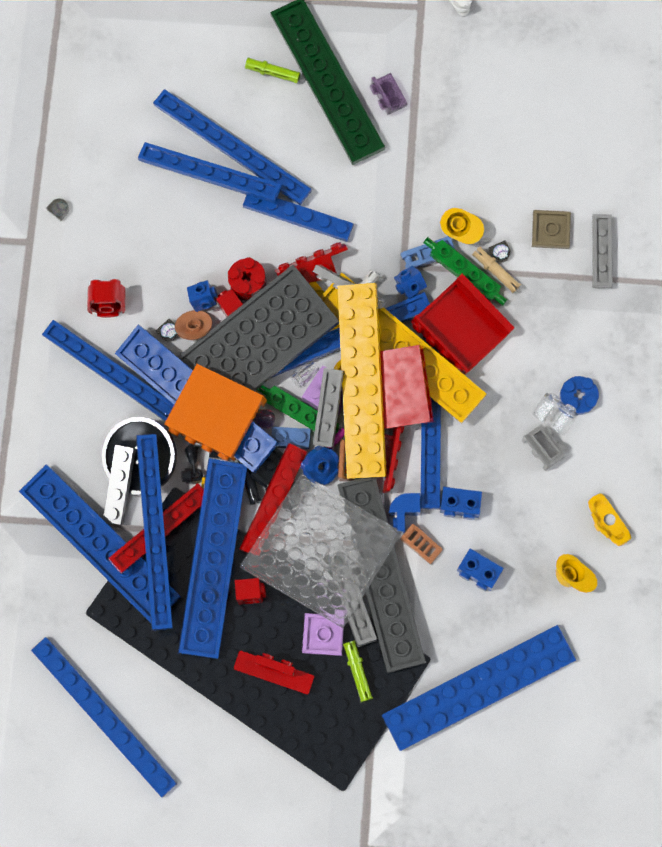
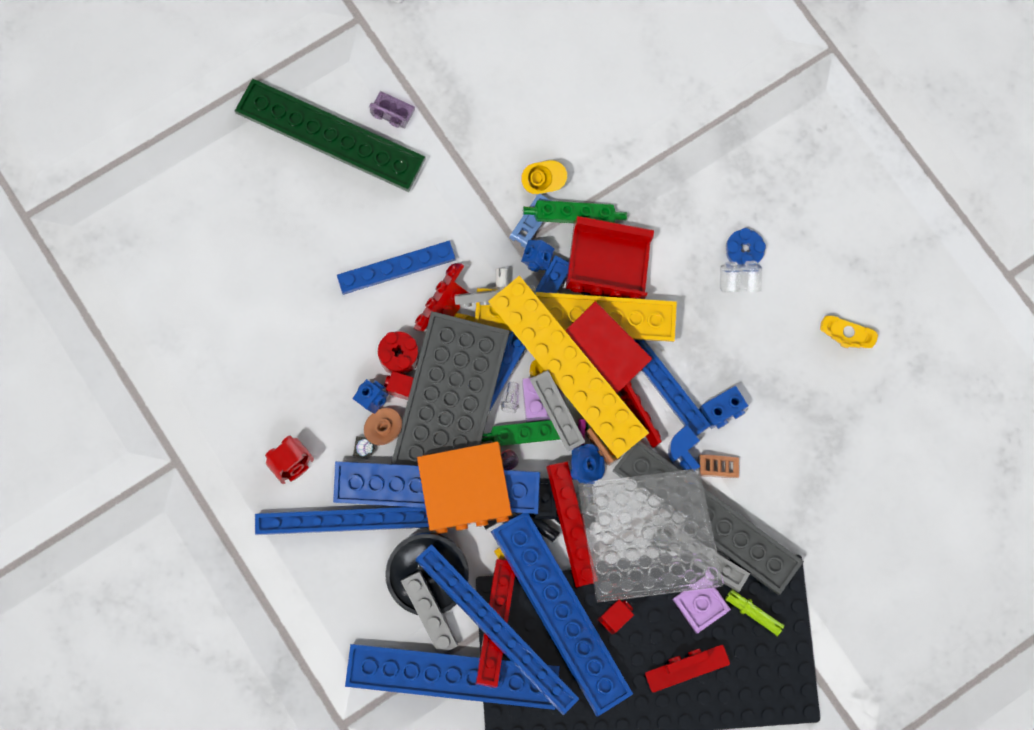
camera: 50 degrees left, 0 degrees up
clear smoke tile [46,198,69,221] -> none
blue plate [138,142,281,203] -> none
blue plate [153,89,311,206] -> none
black piece [181,444,203,484] -> none
lime pin [245,57,300,83] -> none
medium blue plate [272,427,311,449] -> none
blue plate [381,625,576,751] -> none
blue brick [457,548,504,591] -> none
tan pin [472,246,521,293] -> none
tile [488,240,510,263] -> none
light grey window [522,424,565,471] -> none
dark tan tile [532,210,571,249] -> none
yellow piece [555,554,597,593] -> none
light grey plate [592,214,612,288] -> none

